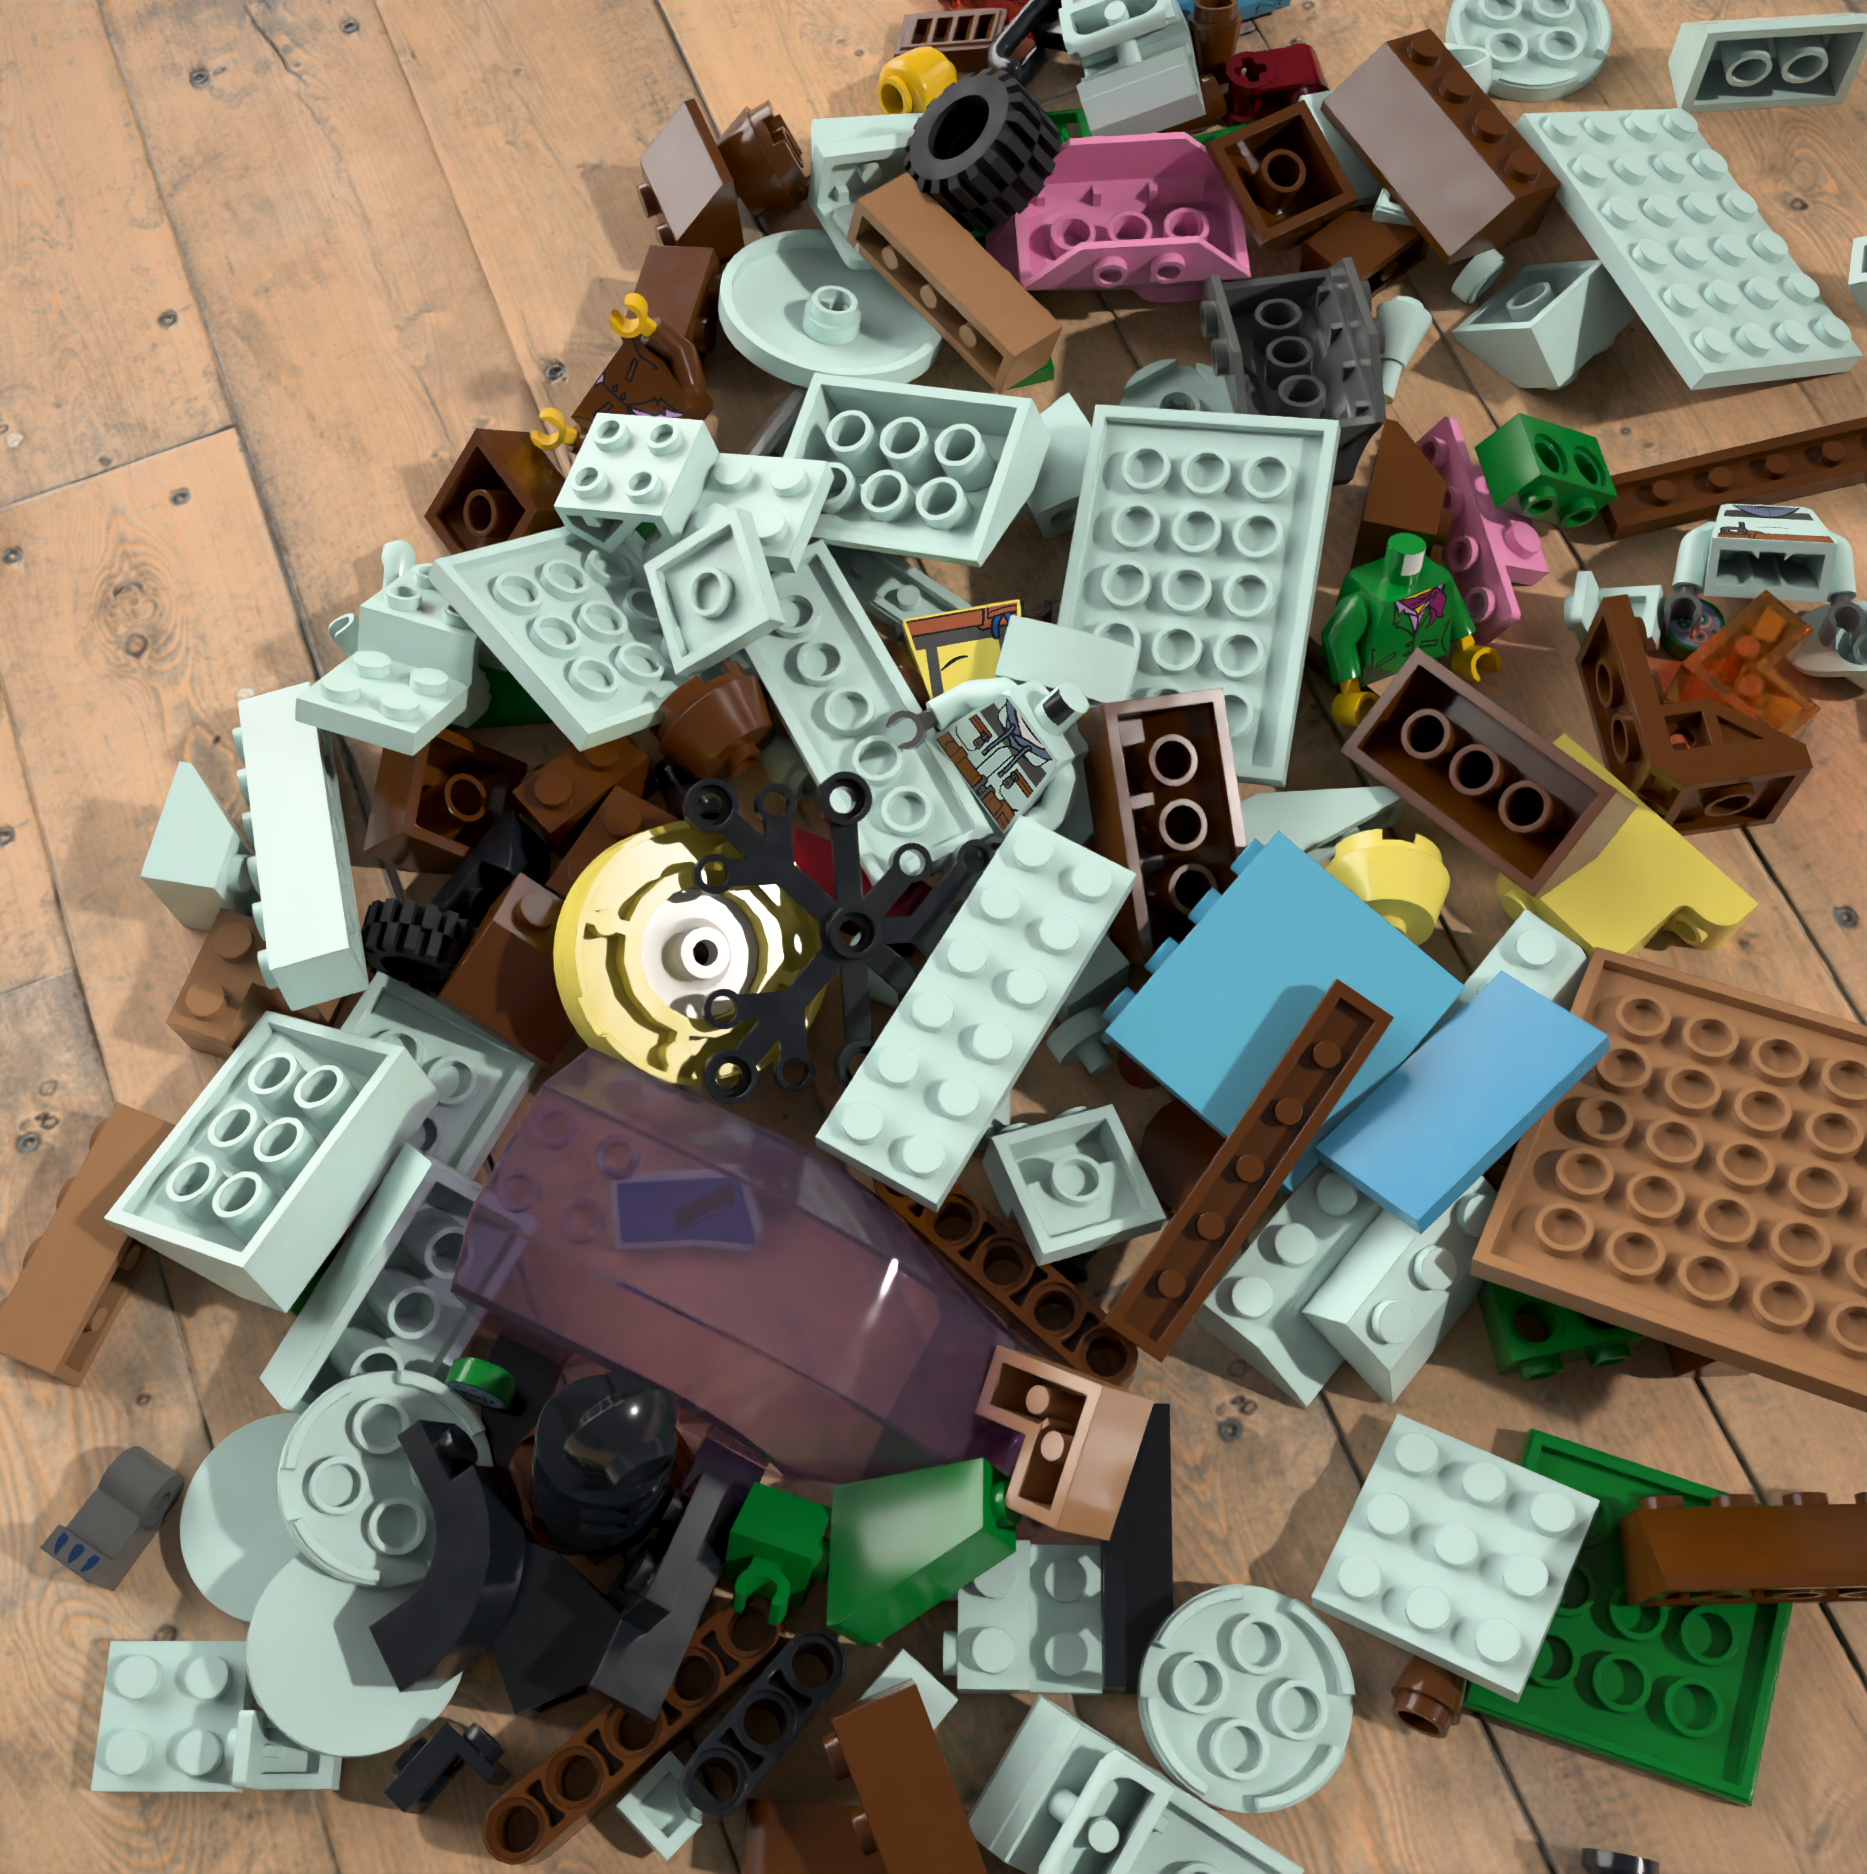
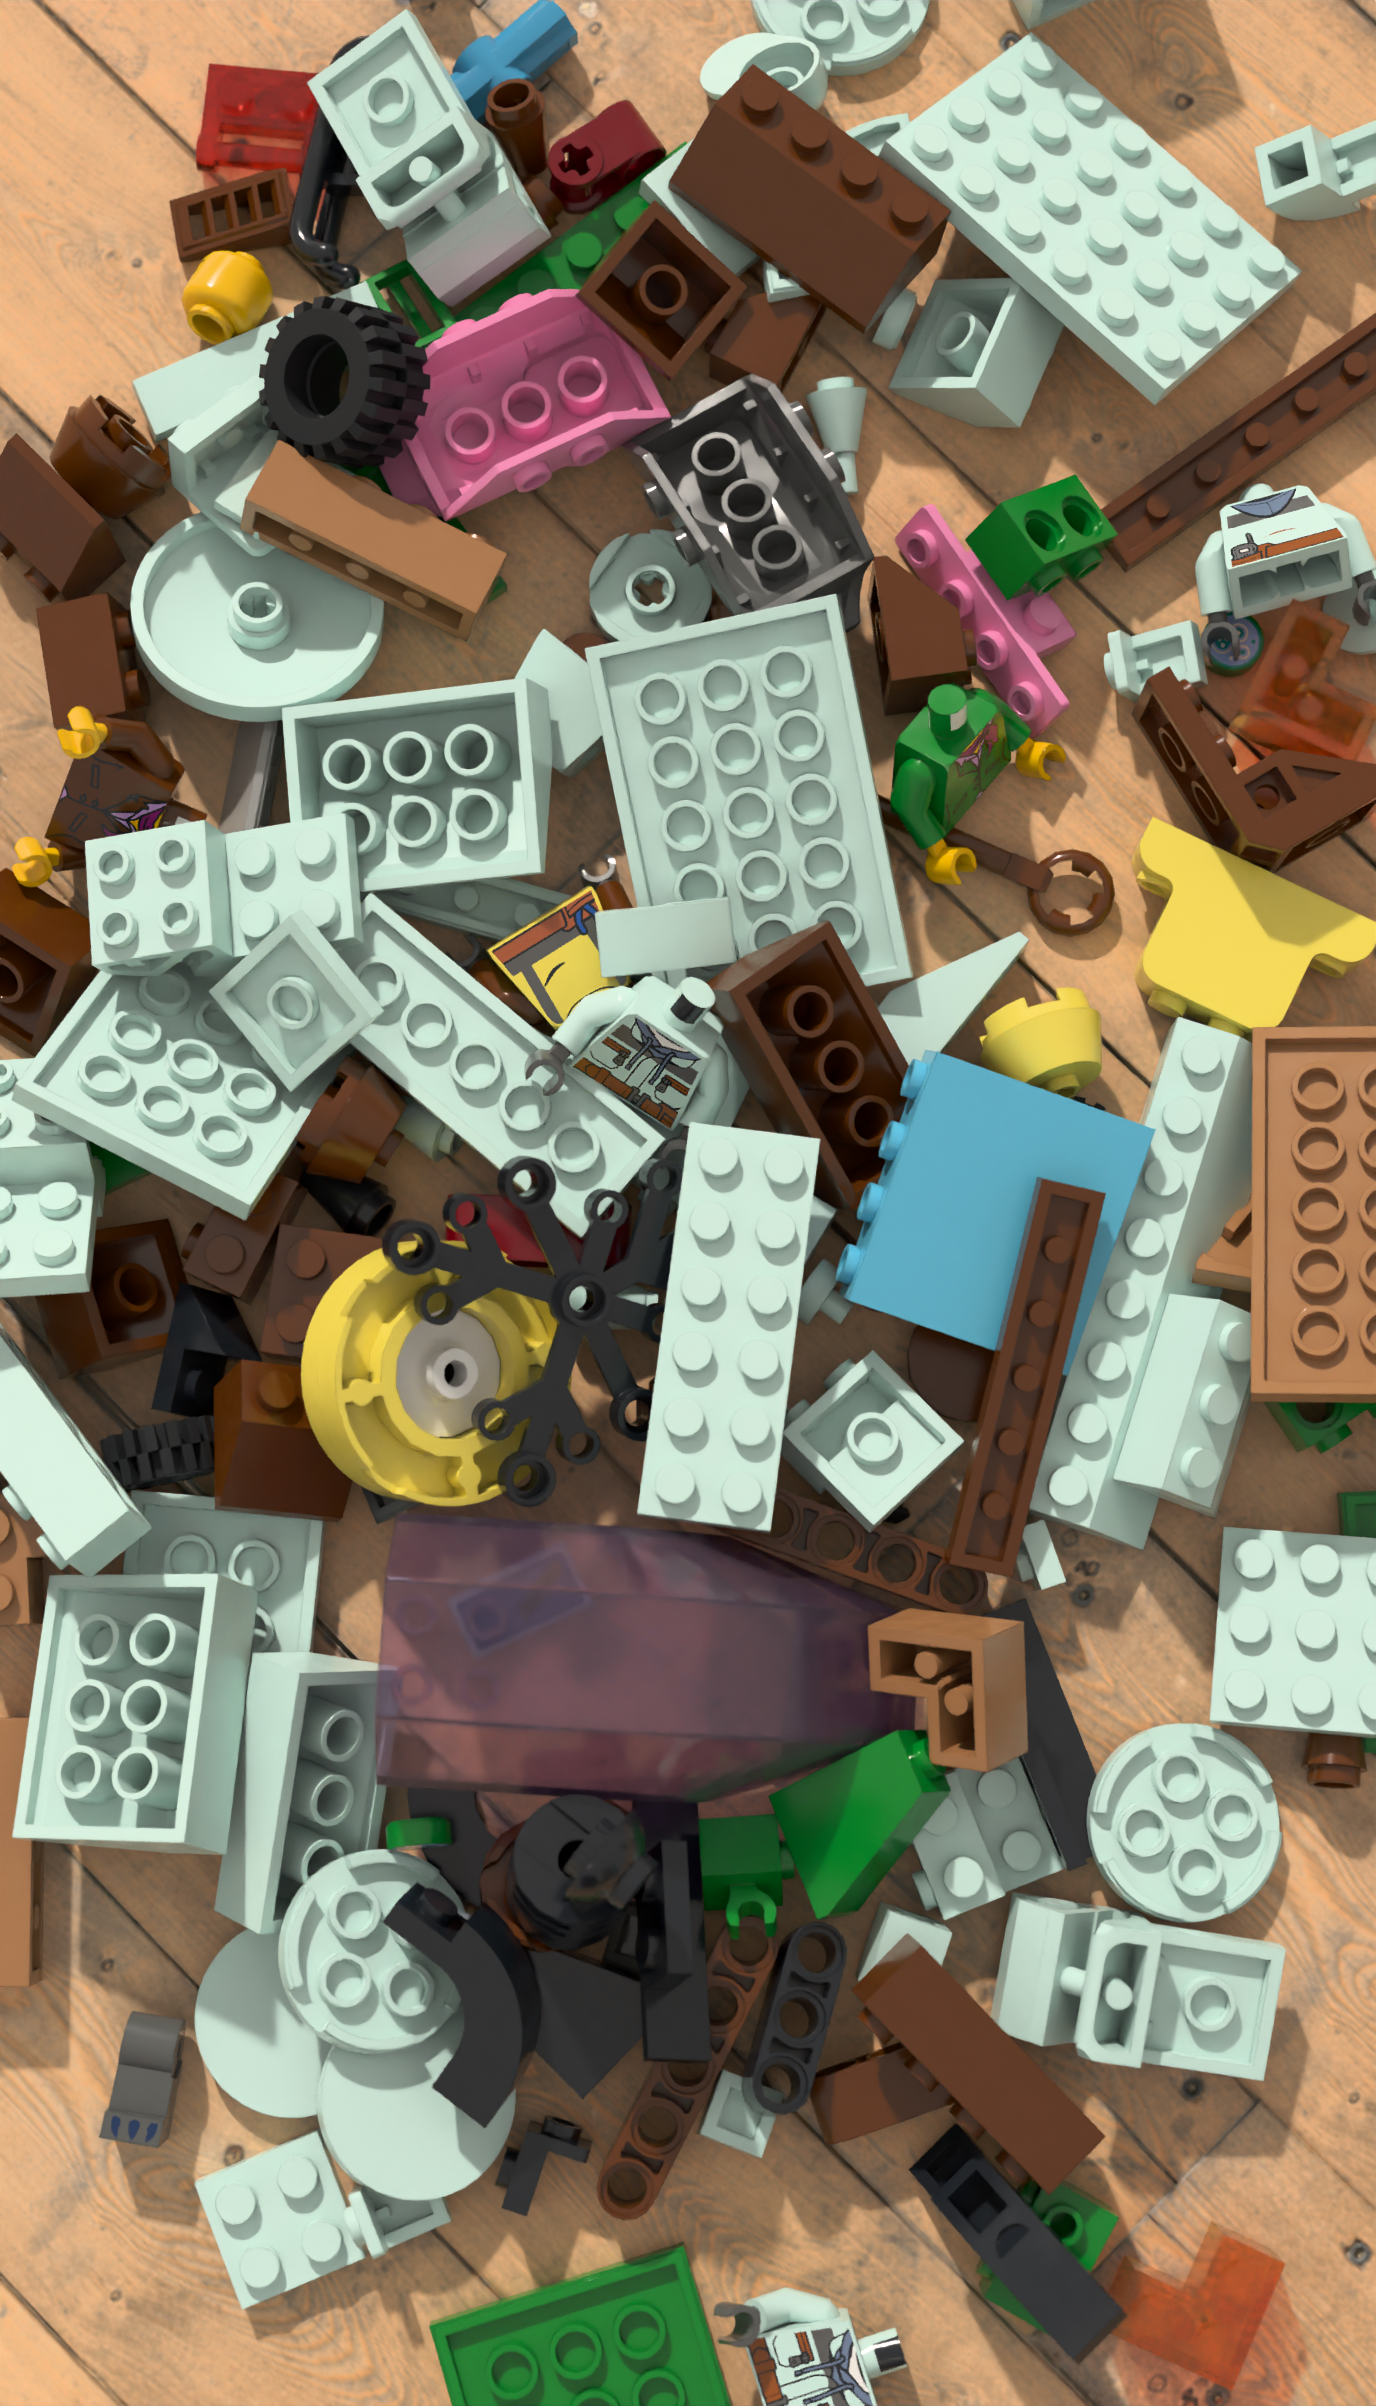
camera: 25 degrees left, 15 degrees up
dark azure tile [1315,970,1611,1234] -> none
reddish brown slope [1340,647,1638,900] -> none
none -> light aqua plate [1015,1520,1066,1591]

